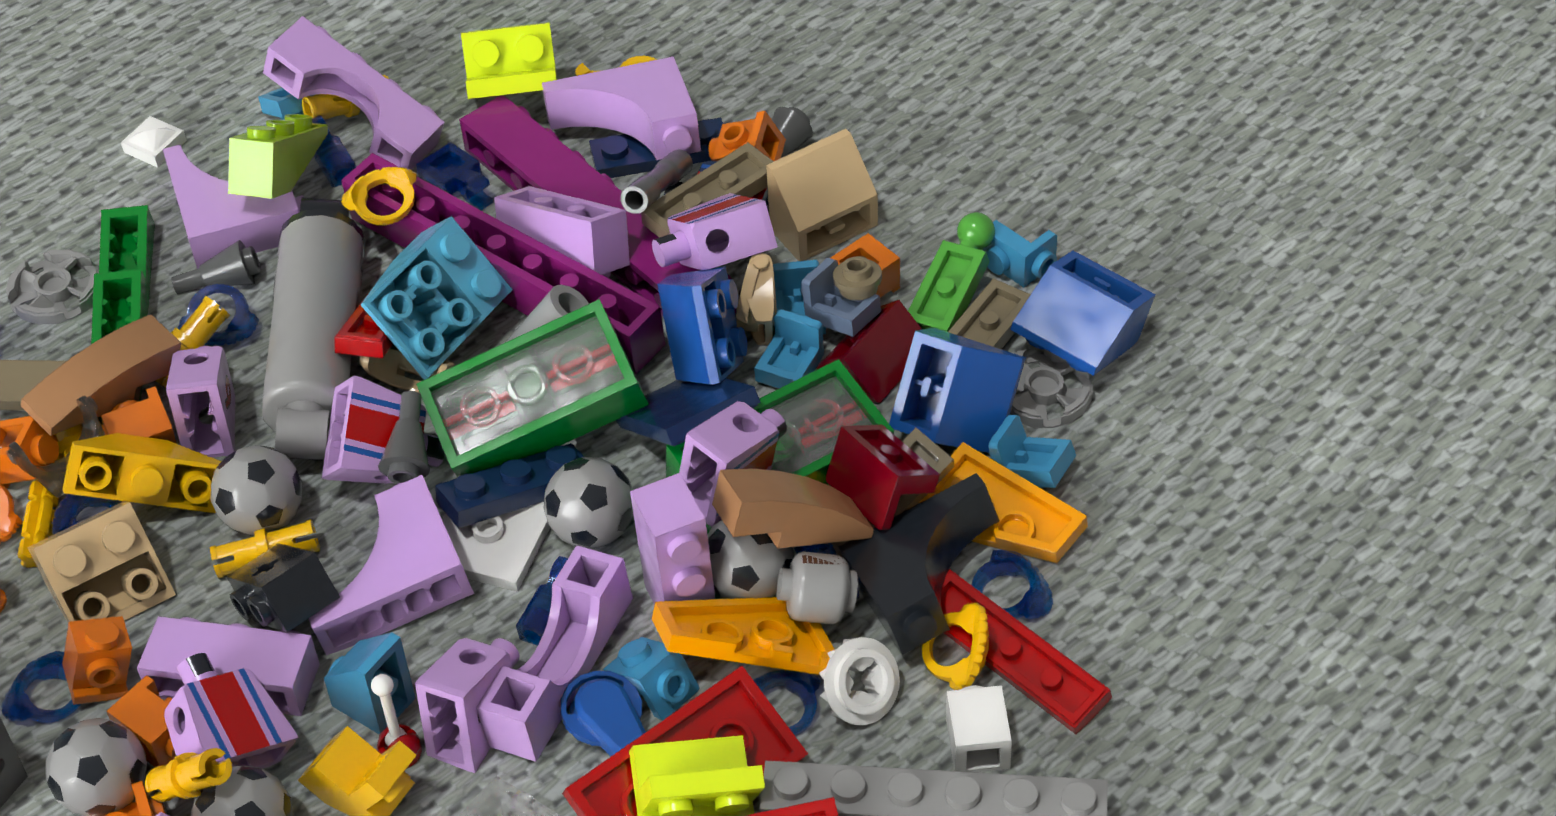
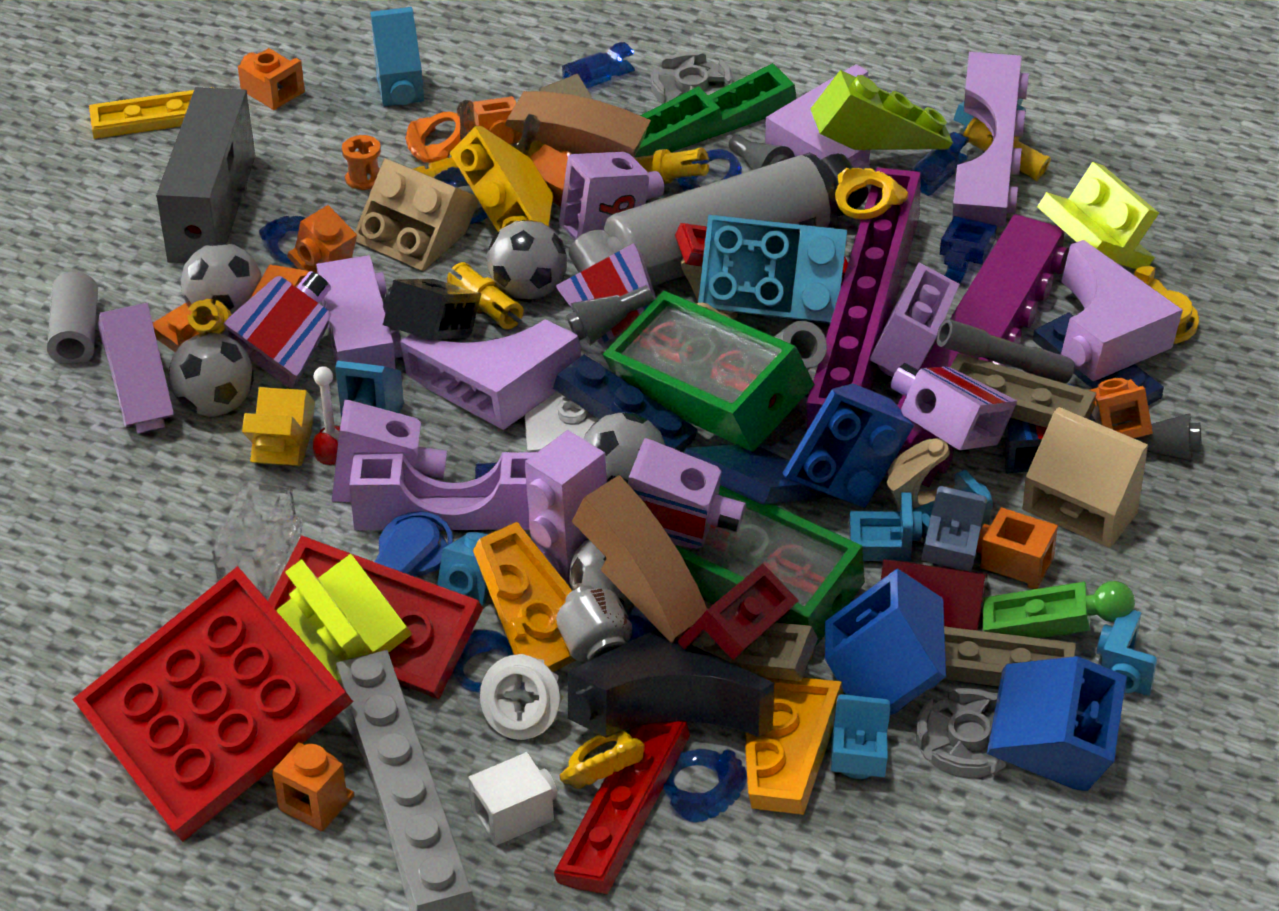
camera: 65 degrees right, 5 degrees down
white tile [121,116,187,167] -> none
dark tan plate [833,256,882,300] -> none

